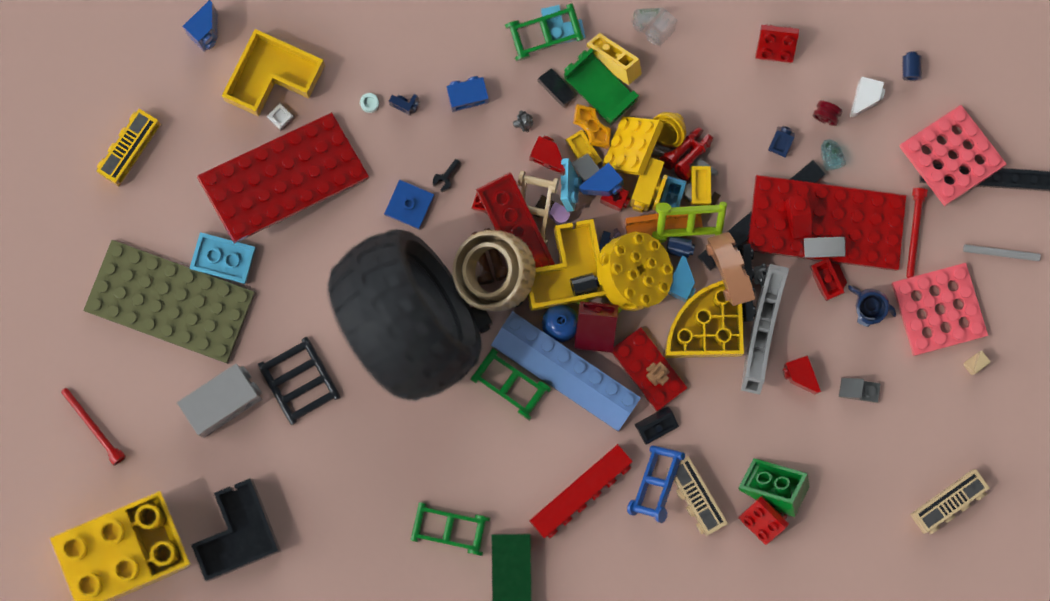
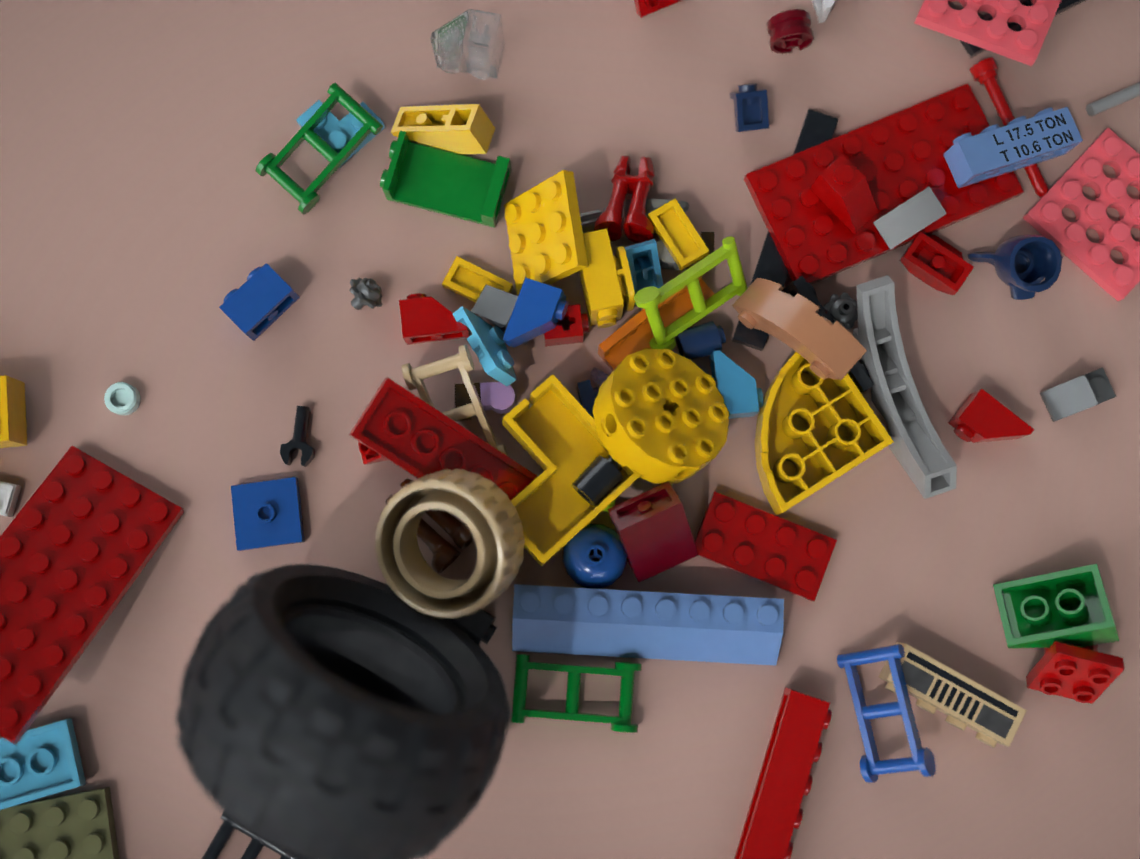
camera: 30 degrees left, 0 degrees up
dark blue bracket [389,94,420,116] -> none
black slope [538,69,577,108] -> none
light orange tile [573,104,611,149] -> none
black slope [635,407,679,445] -> none
medium nougat gear [646,362,670,386] -> none
yellow piece [653,112,686,148] -> none
clear light blue rock [821,139,846,171] -> none
none -> medium blue brick [943,107,1083,188]

